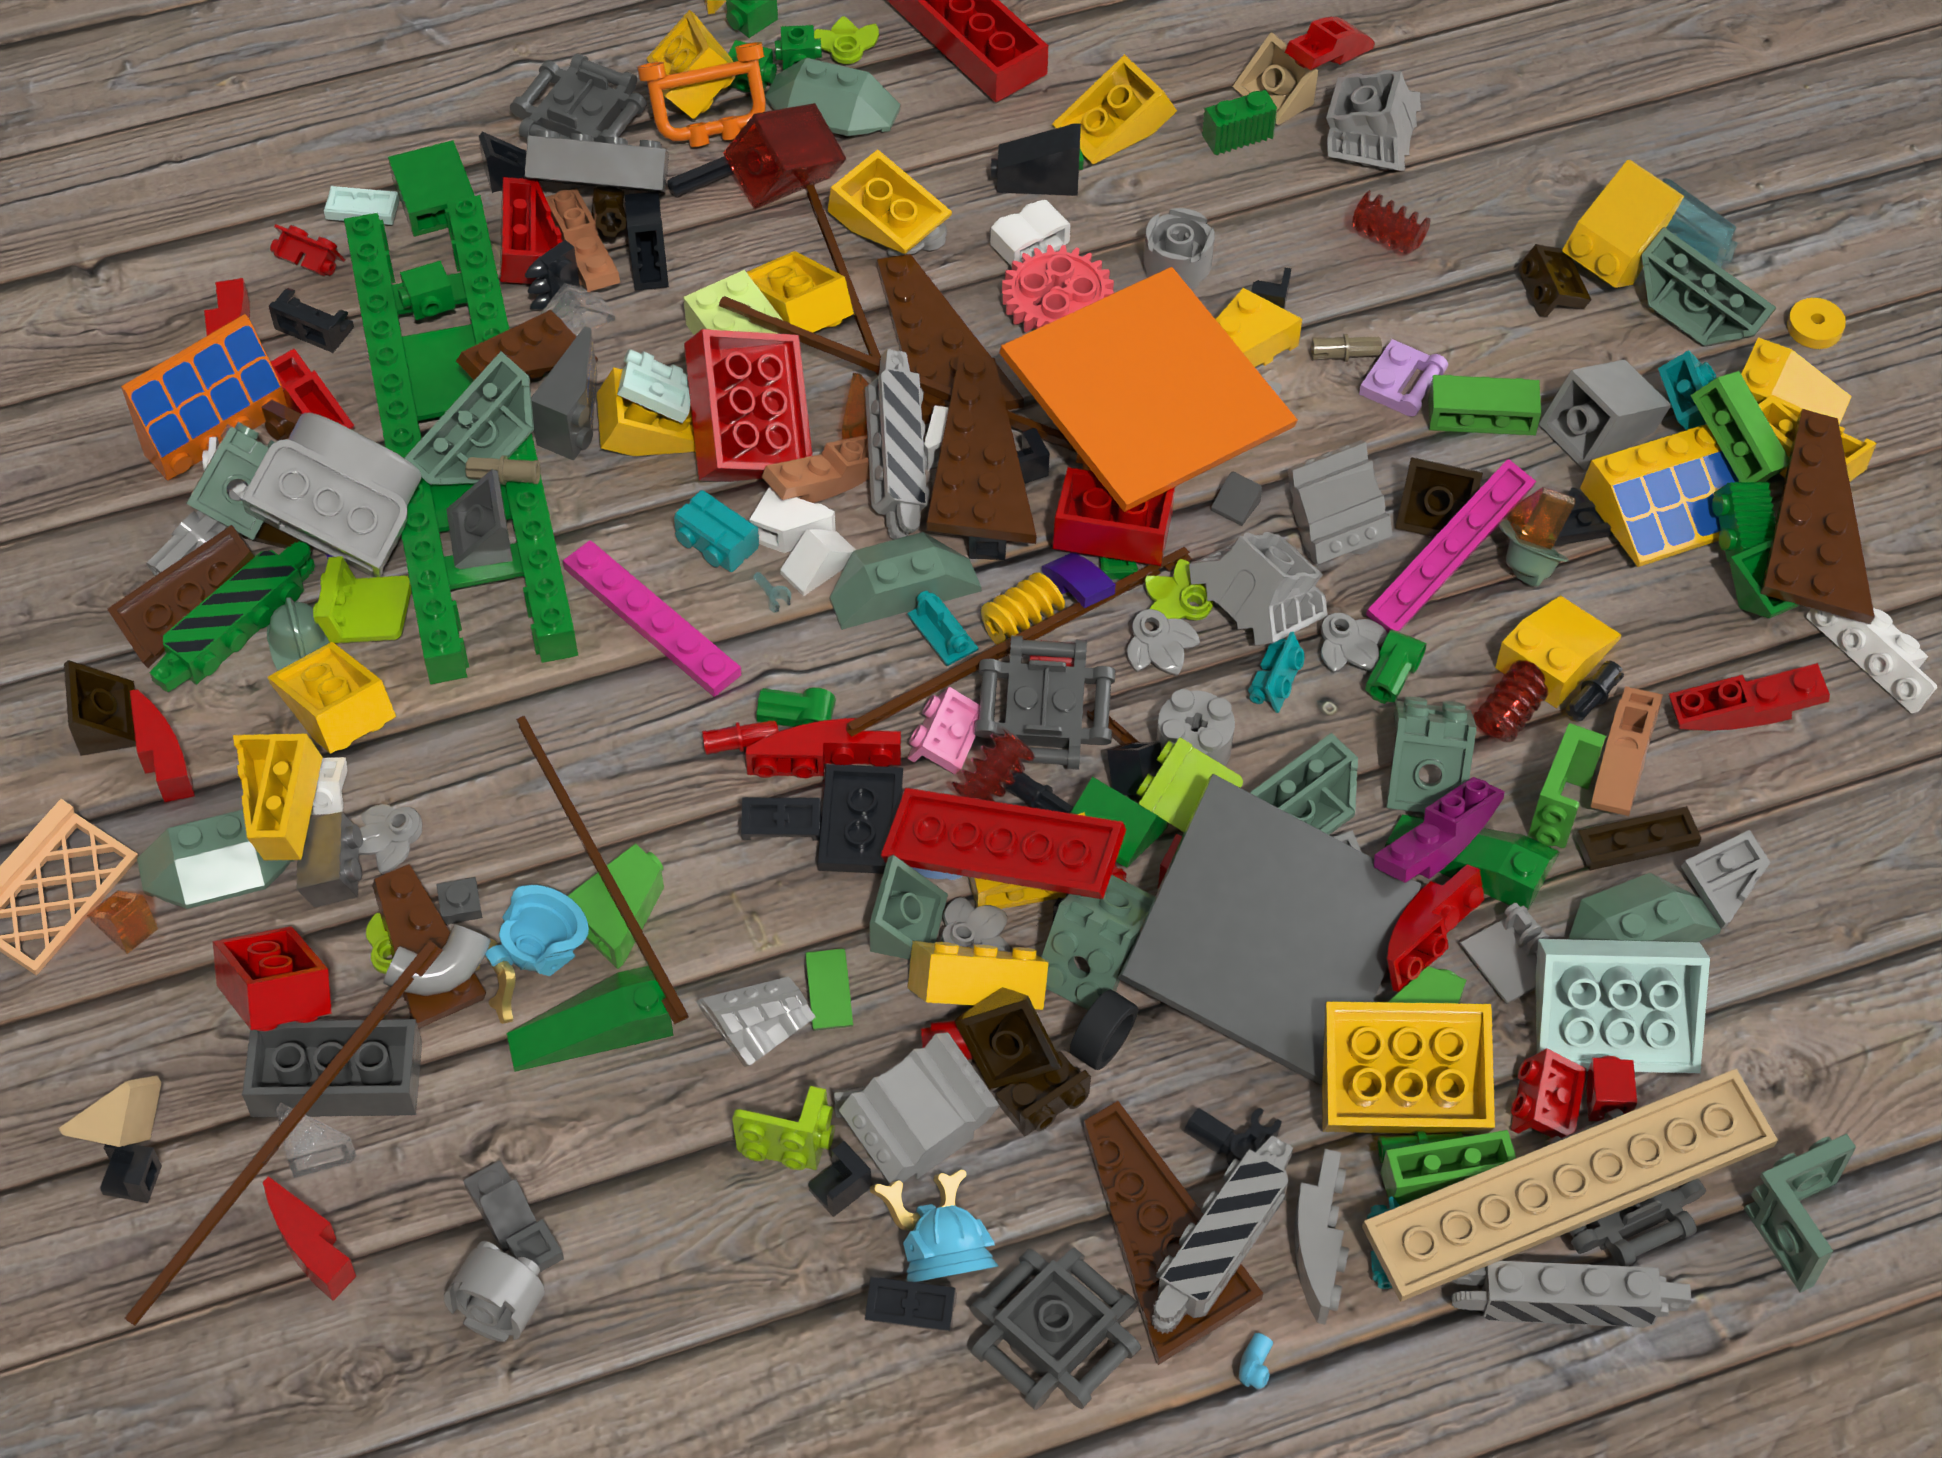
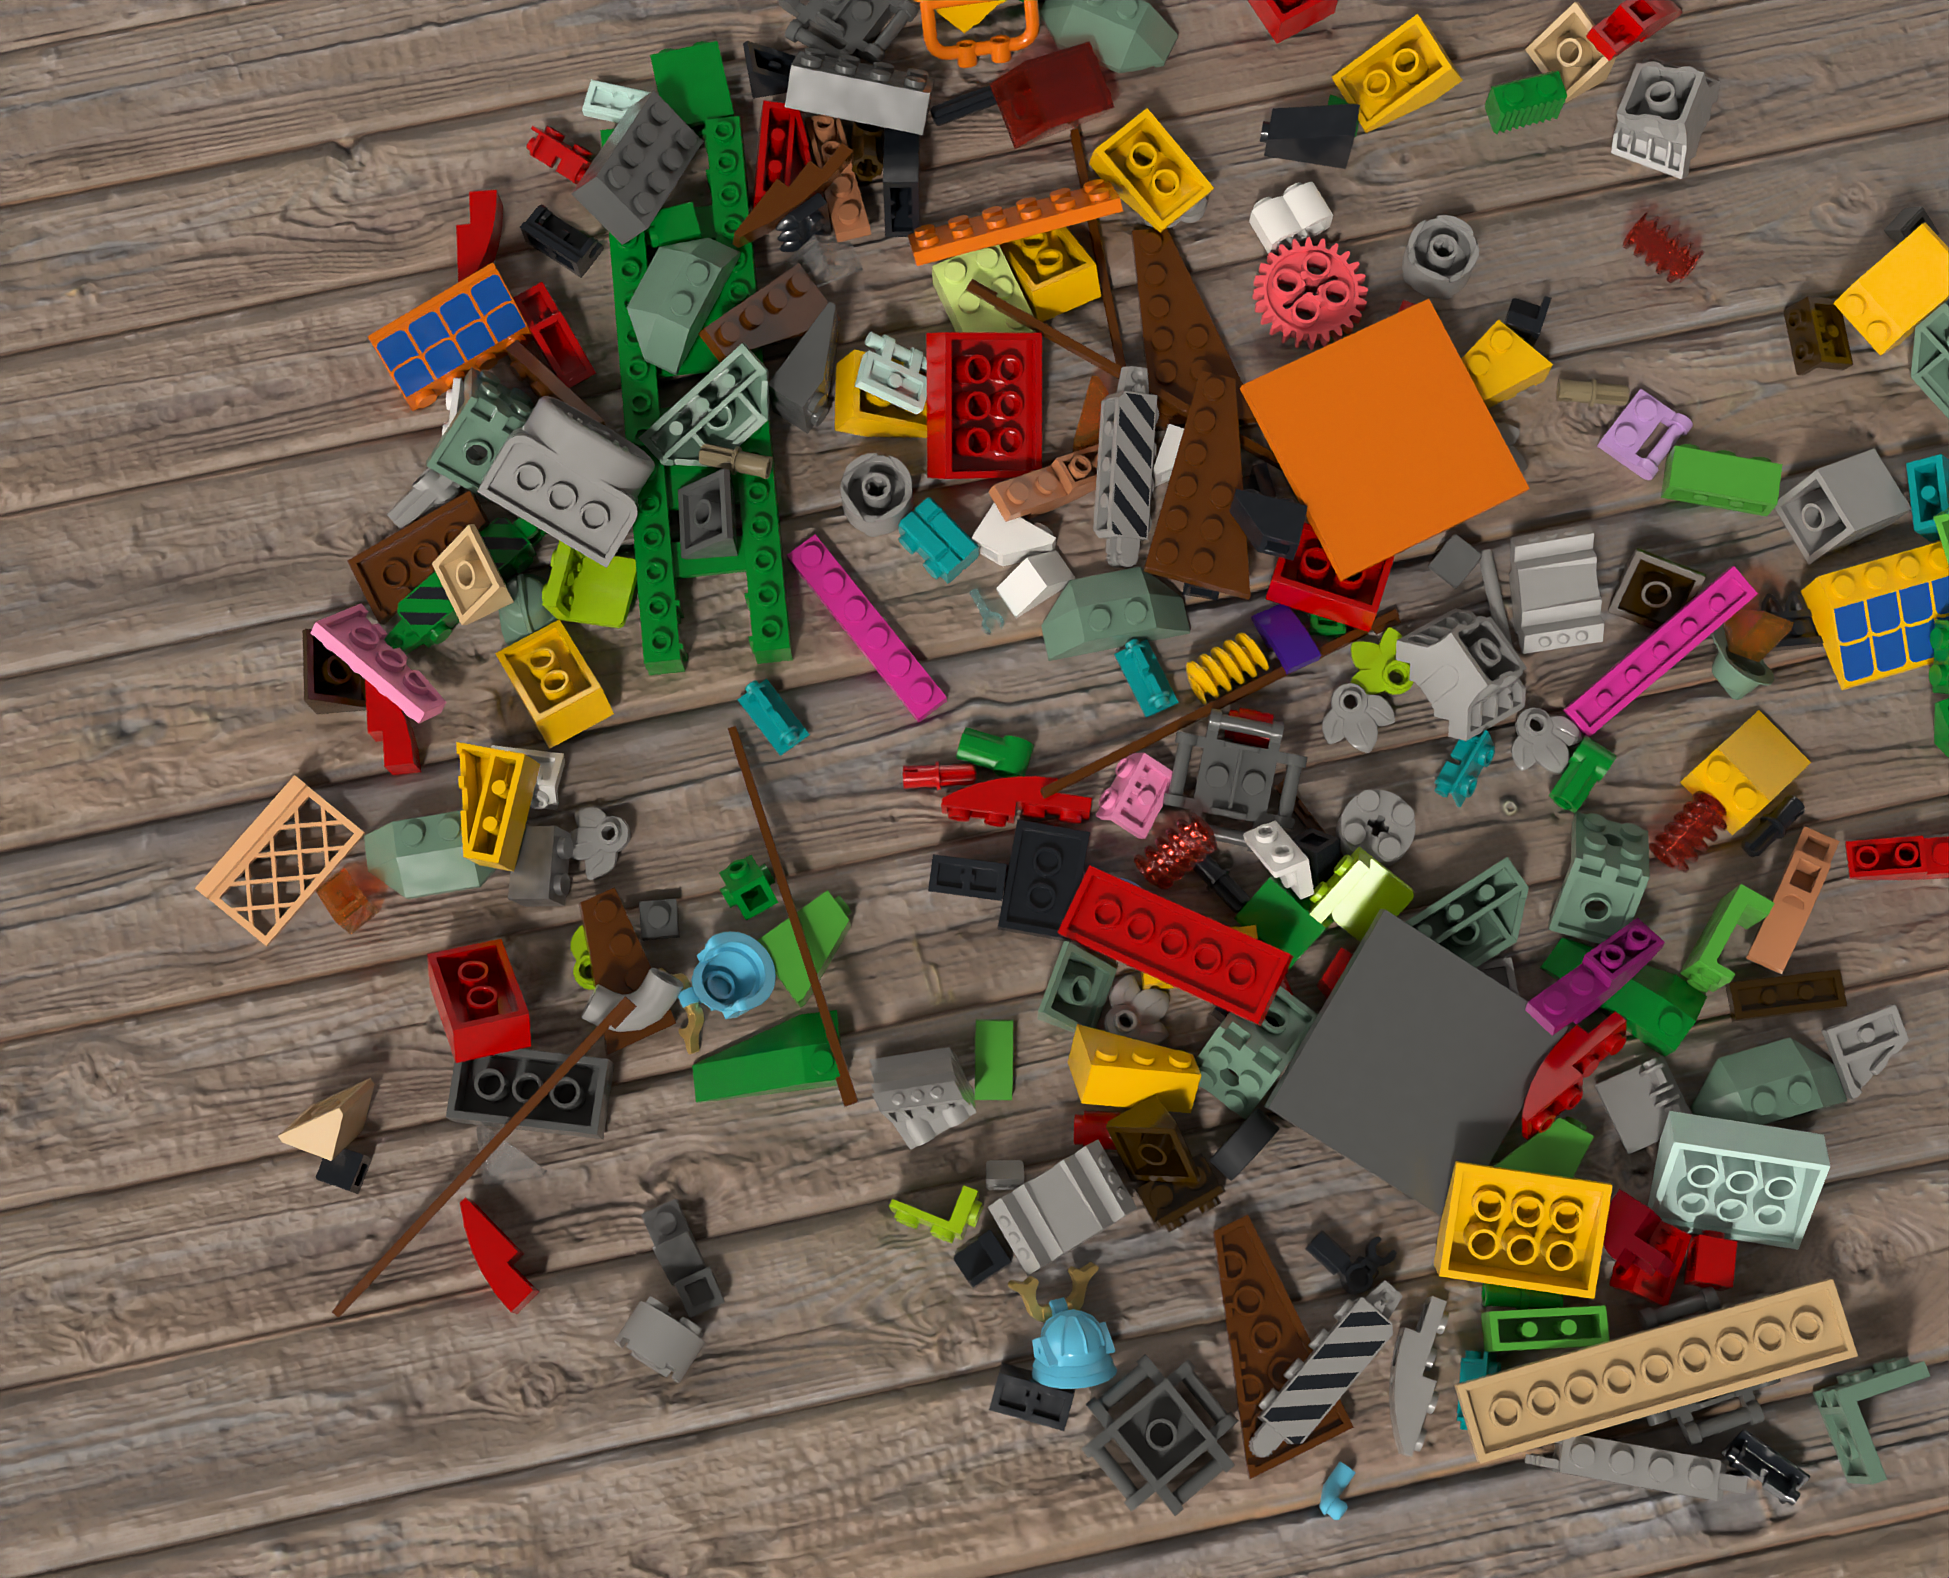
camera: 10 degrees right, 20 degrees up
none -> bright pink wing [311,603,446,723]
none -> tan slope [432,524,514,625]
none -> dark grey brick [571,90,703,245]
none -> sand green wedge [627,238,741,376]
none -> green brick [719,855,779,921]
none -> reddish brown slope [733,143,853,248]
none -> teal hinge [737,678,810,756]
none -> light grey brick [840,453,914,537]
none -> orange plate [908,179,1123,266]
none -> black slope [1229,489,1308,560]
none -> white bracket [1243,820,1314,899]
none -> light grey bar [1479,549,1513,648]
none -> dark red brick [1603,1189,1677,1278]
none -> black hinge [1721,1429,1810,1506]

